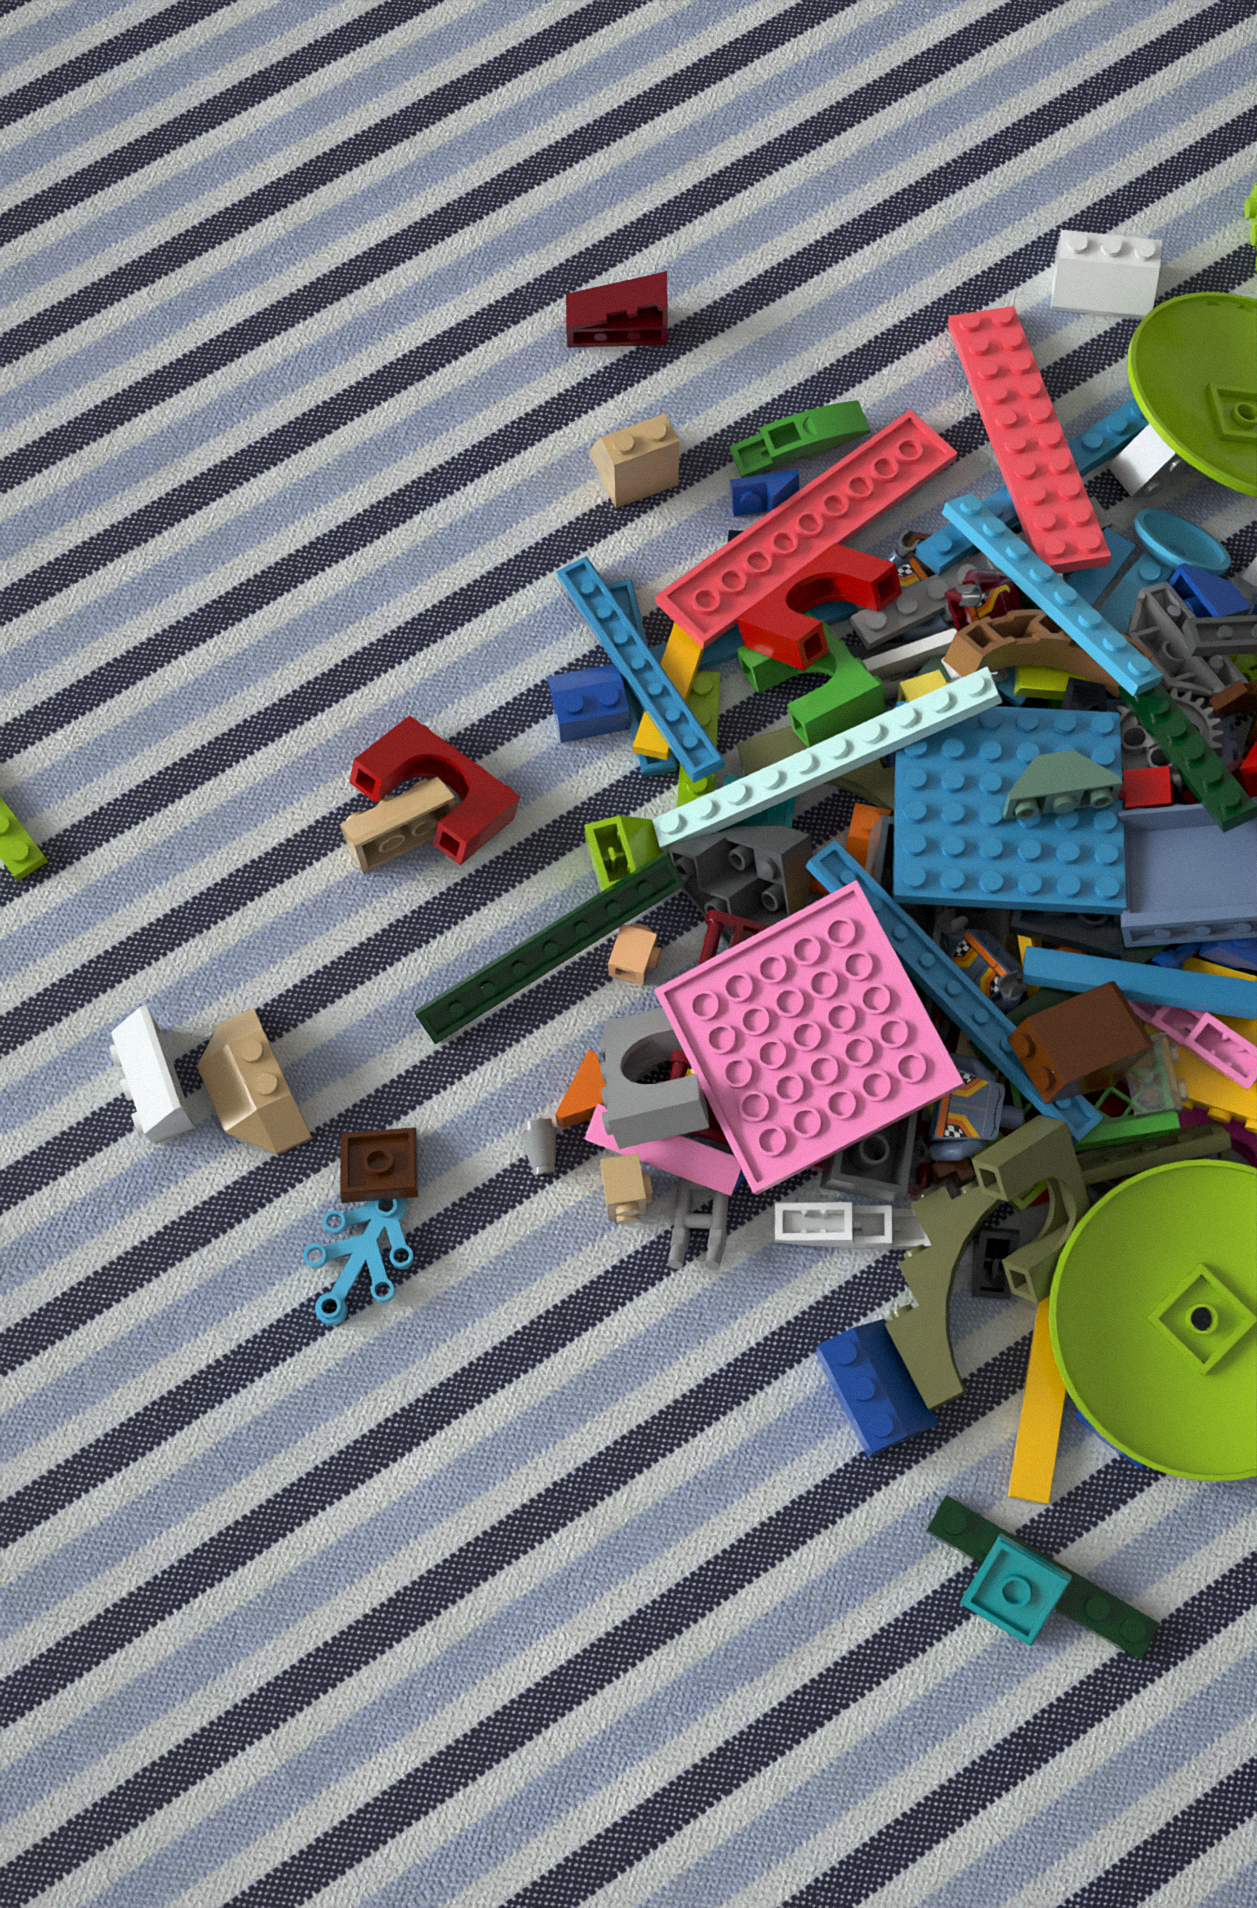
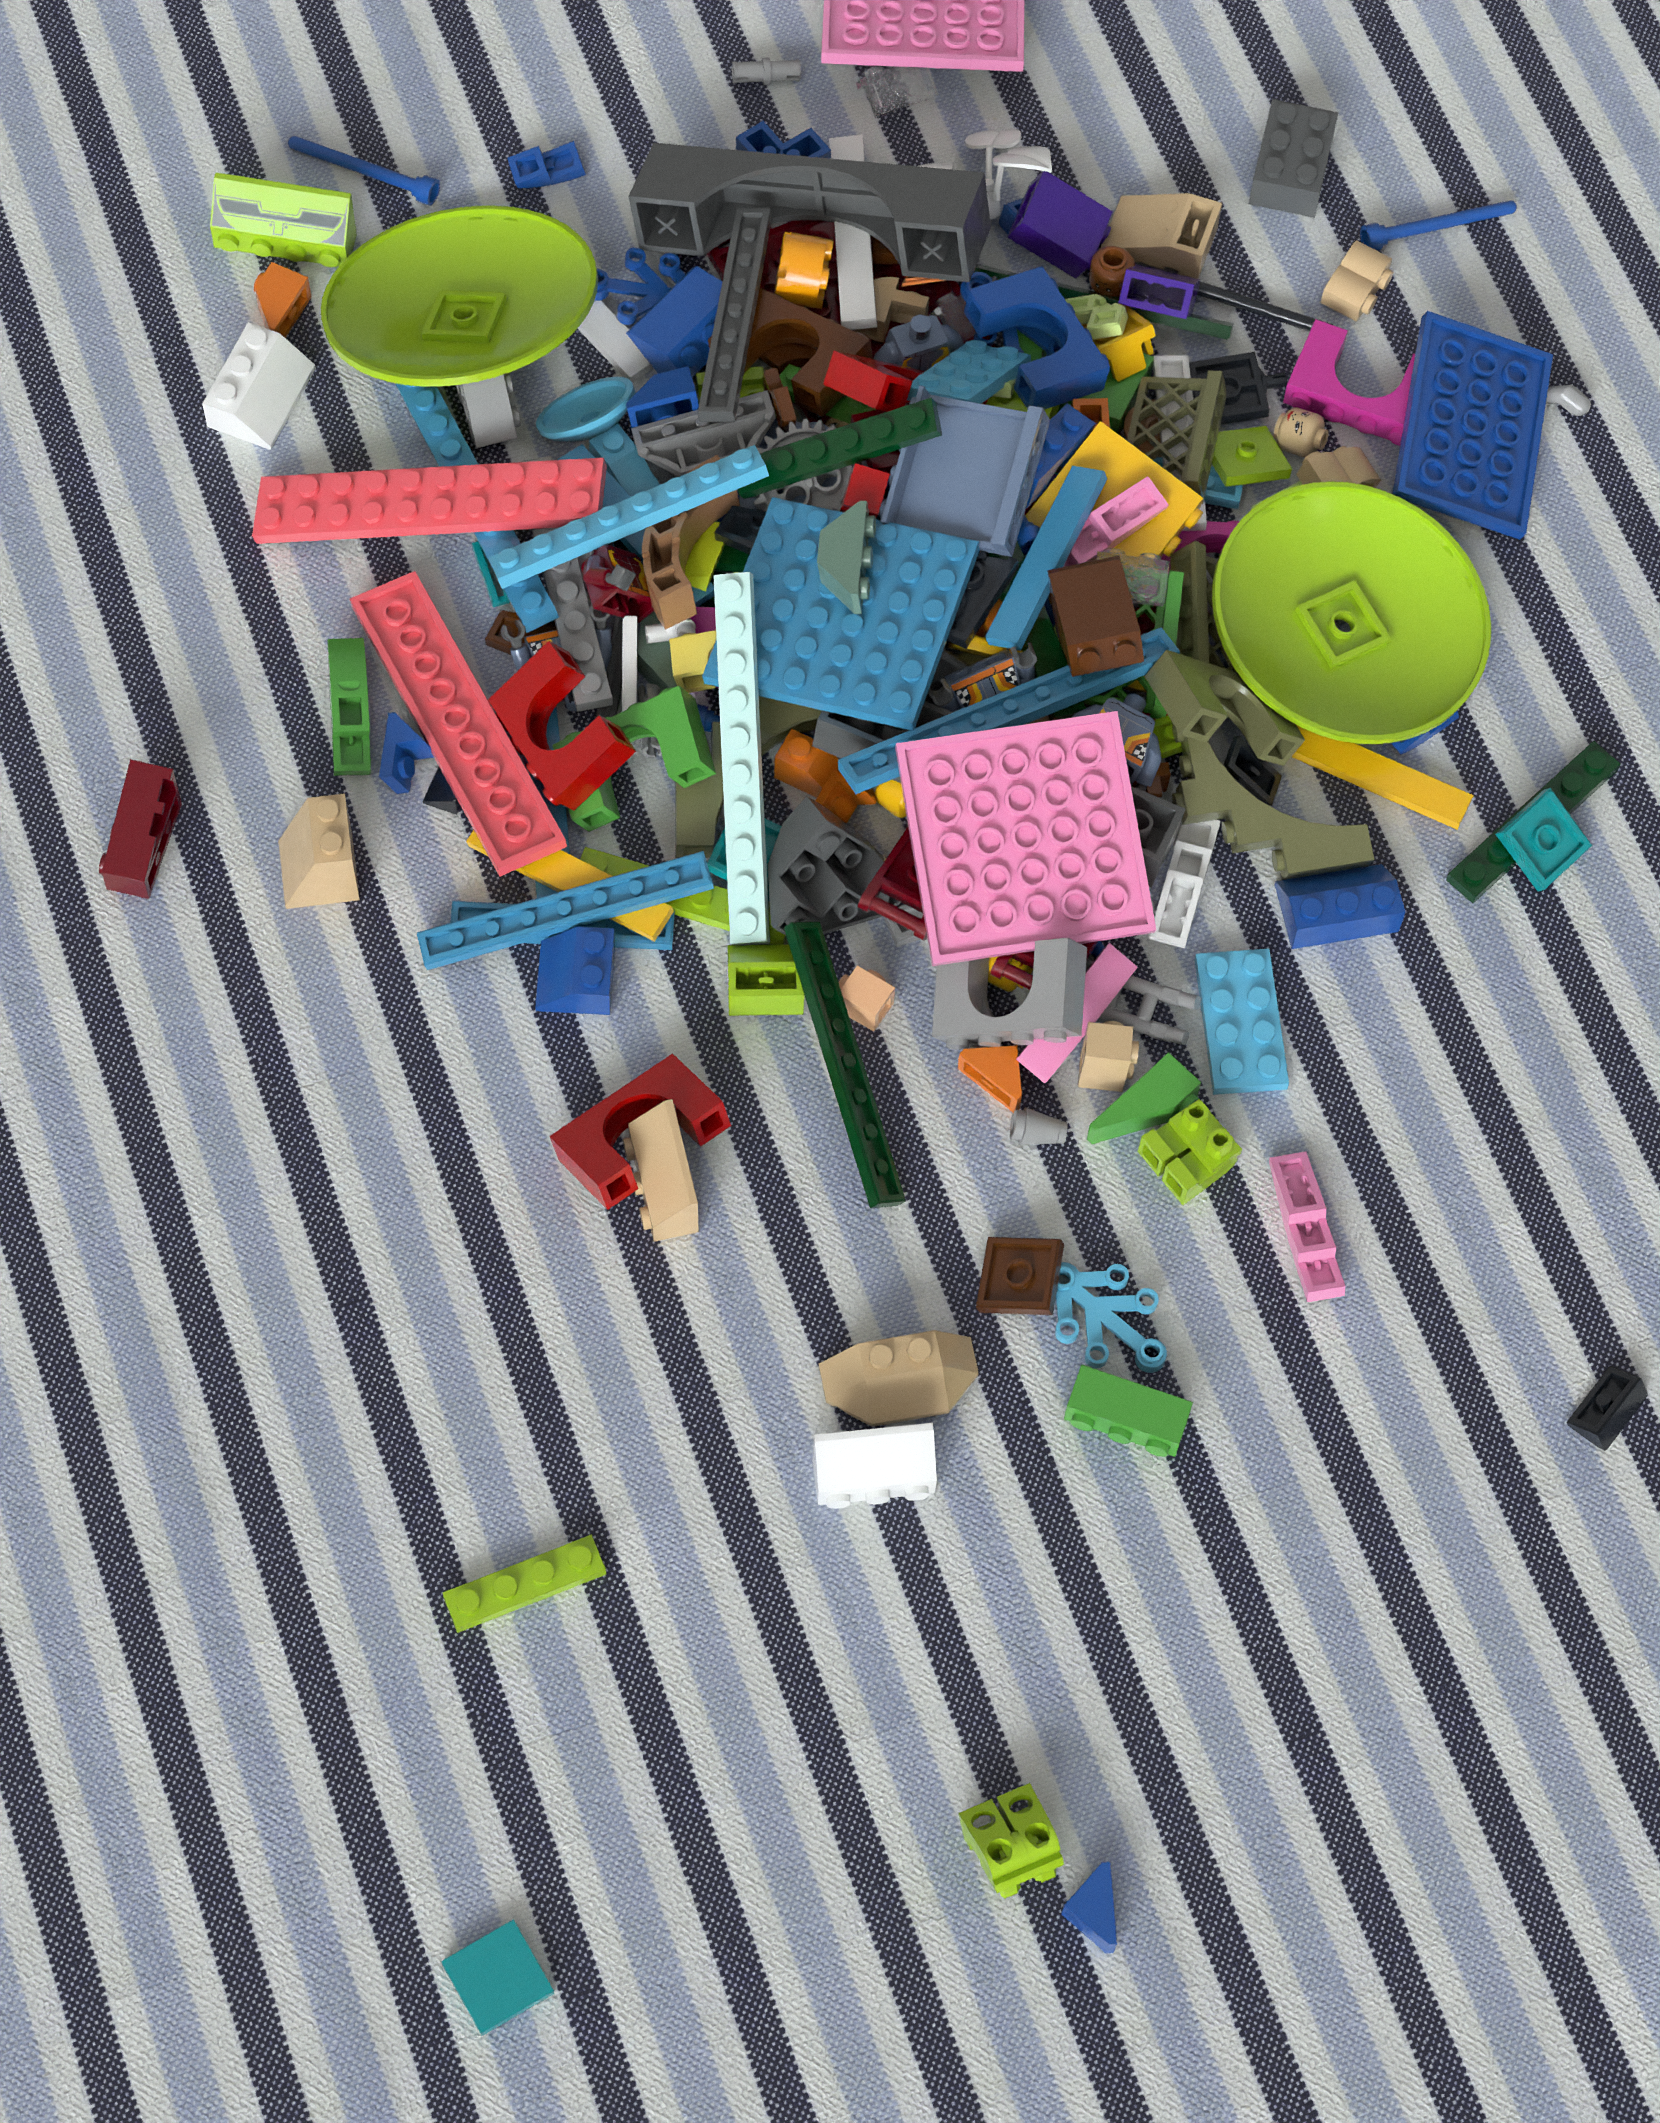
camera: 80 degrees left, 5 degrees down
none -> orange slope [254,262,311,338]
none -> bright green brick [1064,1364,1193,1457]
none -> bright green slope [1087,1052,1201,1144]
none -> lime hips [1137,1099,1242,1205]
none -> medium azure plate [1194,949,1289,1095]
none -> bright pink slope [1269,1151,1346,1302]
none -> black slope [1566,1366,1648,1451]

